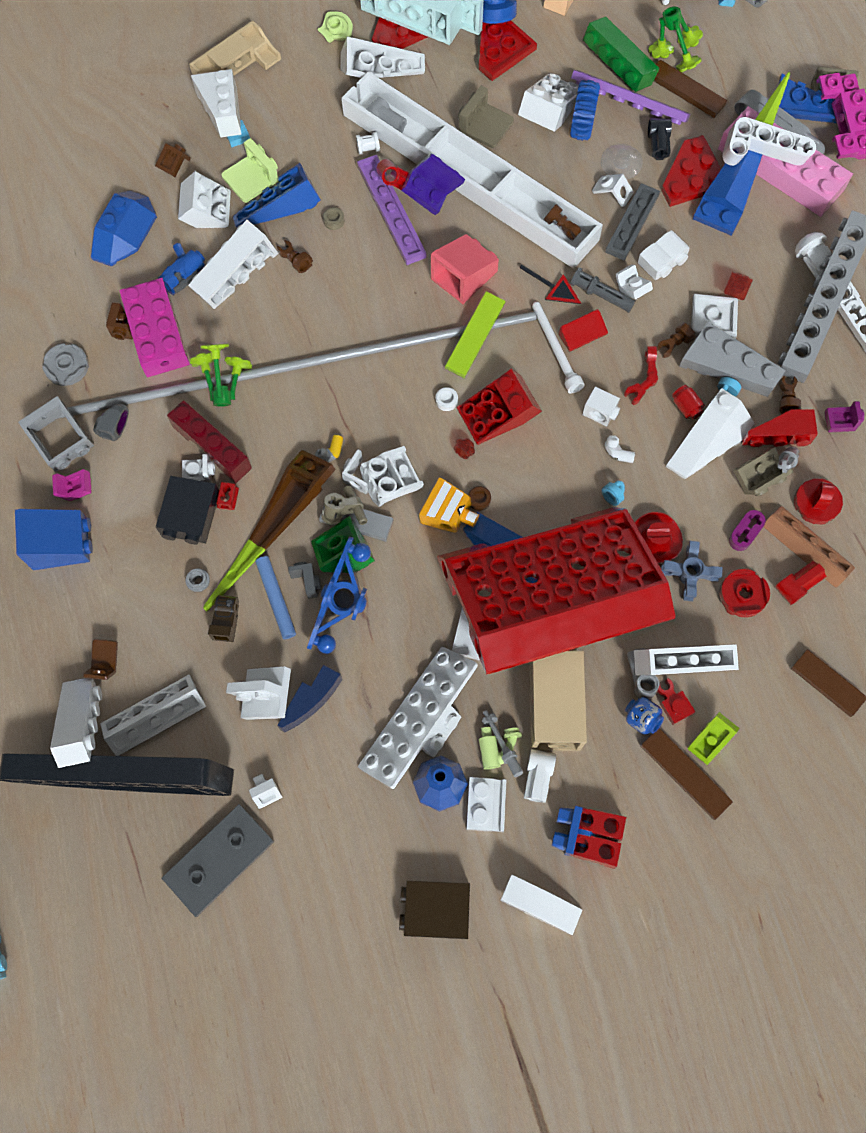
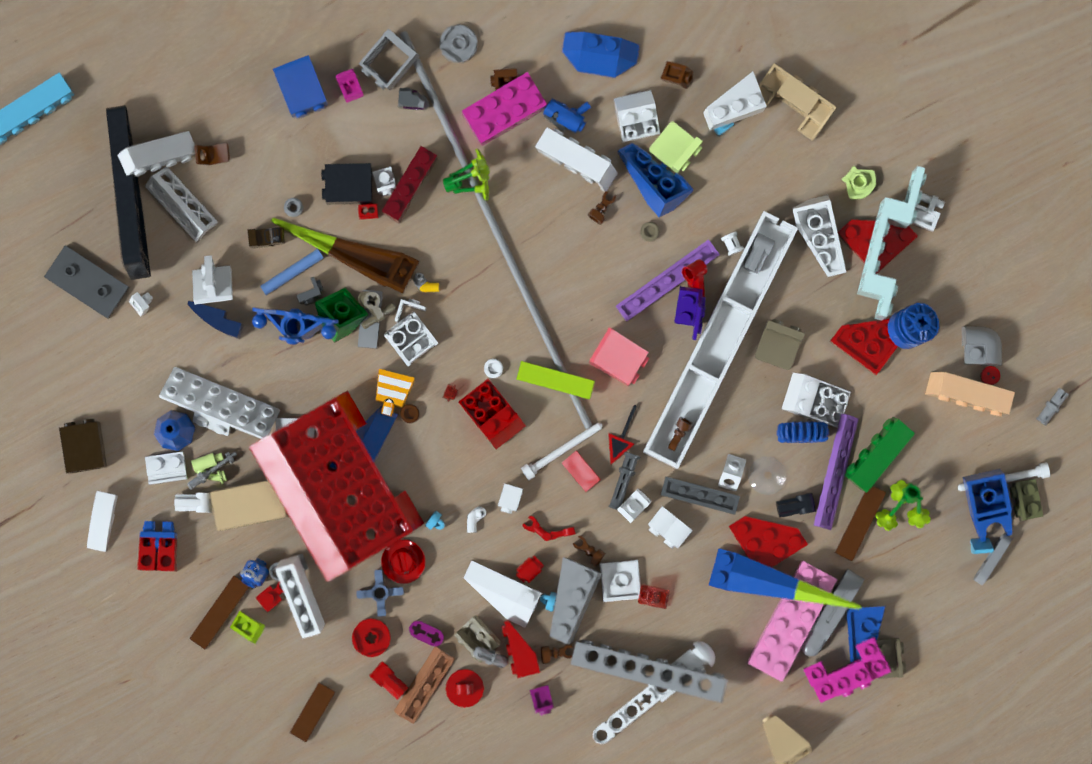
camera: 75 degrees right, 15 degrees up
white beam [722,117,816,166] -> none

